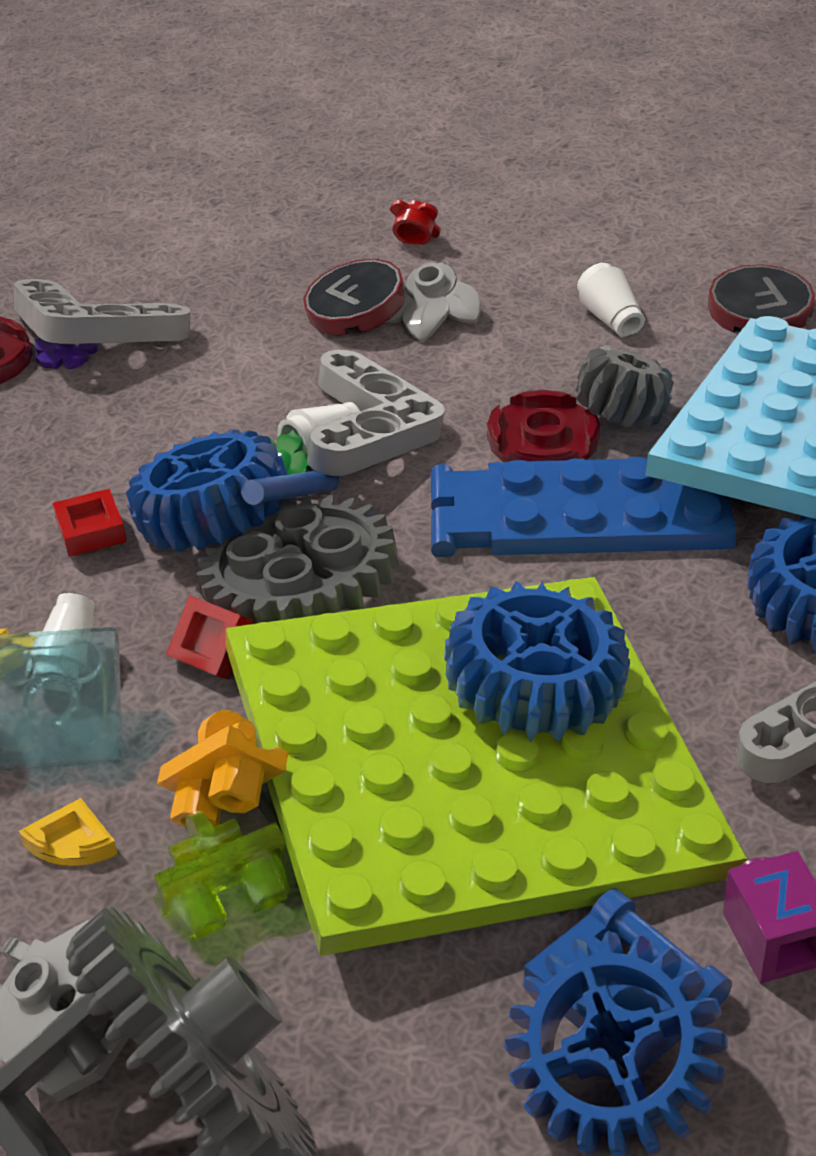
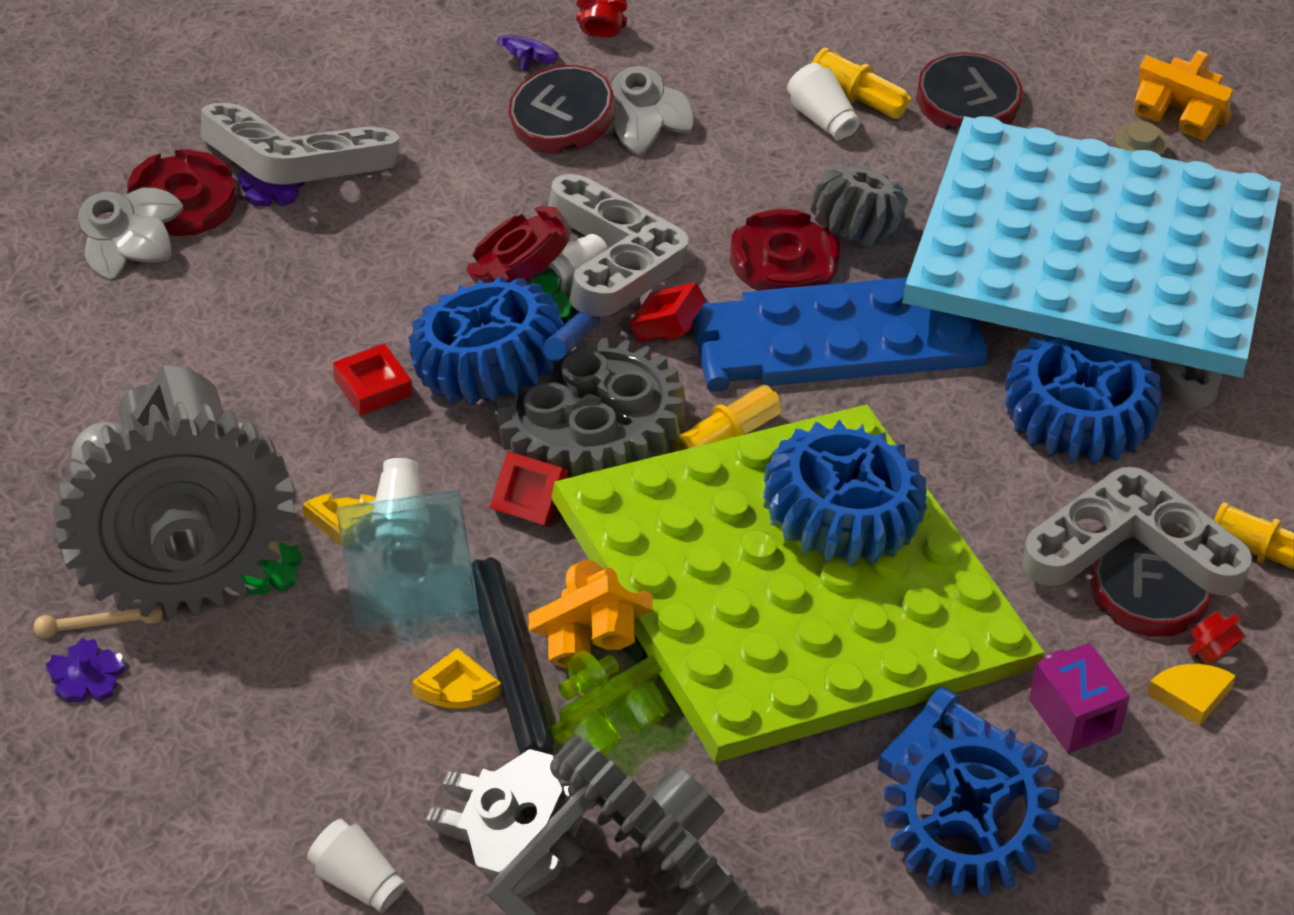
camera: 15 degrees left, 5 degrees up
none -> dark red tile [466,206,572,284]
none -> black axle [468,557,554,755]
none -> dark purple plant [497,35,559,70]
none -> red plate [629,282,706,342]
none -> yellow axle [673,385,782,452]
none -> yellow axle [812,47,911,119]

